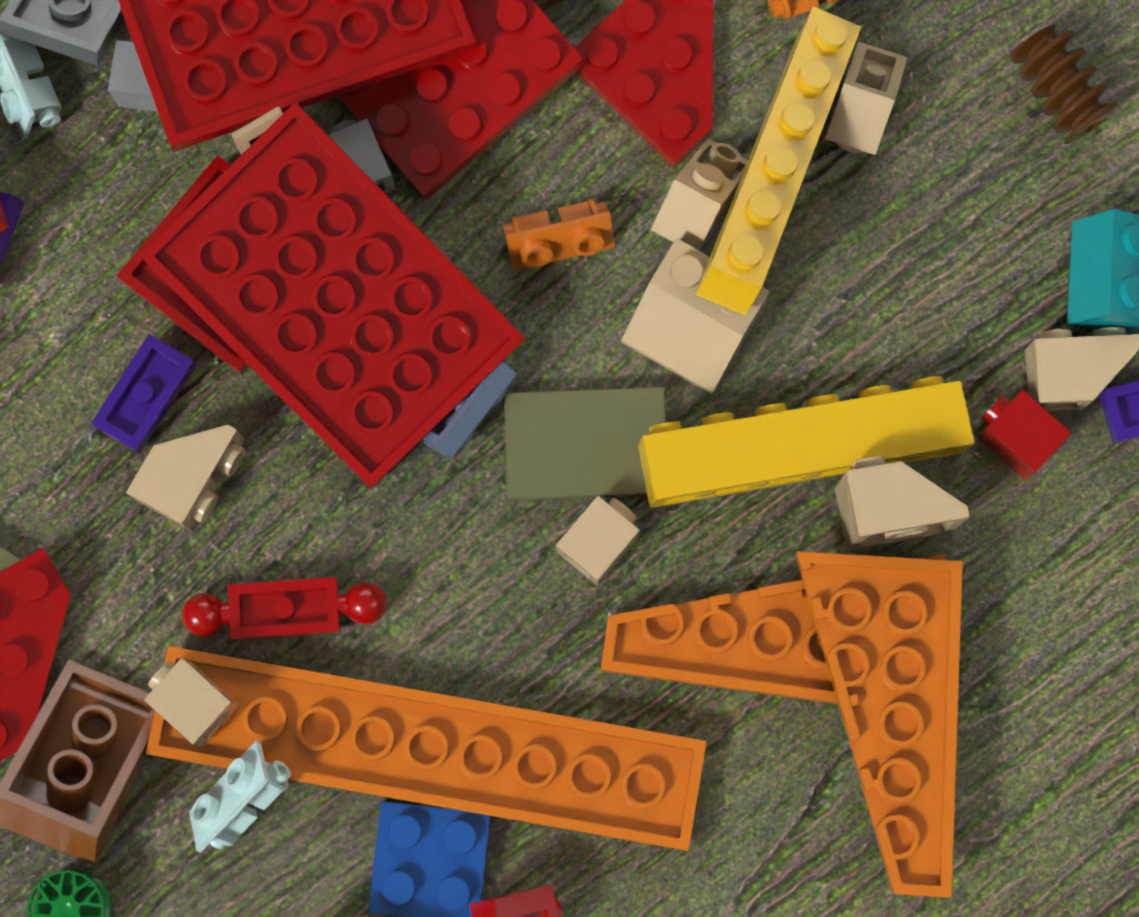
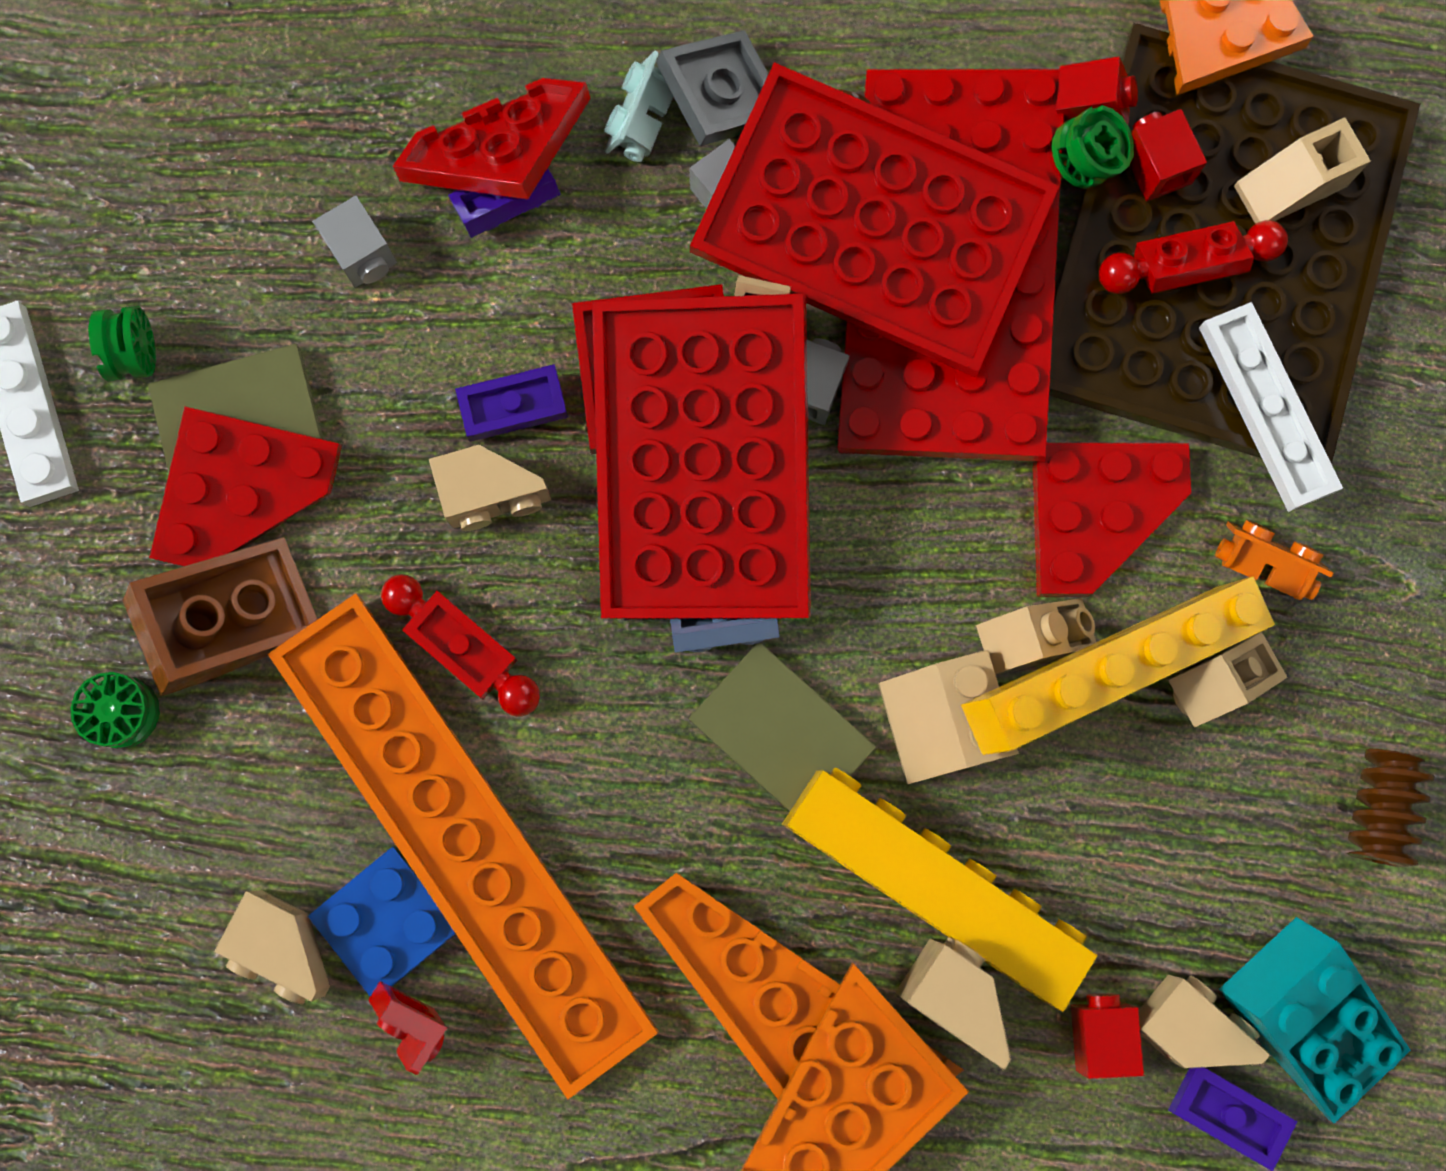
camera: 40 degrees right, 0 degrees up
tan brick [144,658,239,747] -> none
light aqua hinge [189,740,291,853] -> none
orange hinge [502,199,615,271] -> none
tan brick [556,496,640,586] -> none

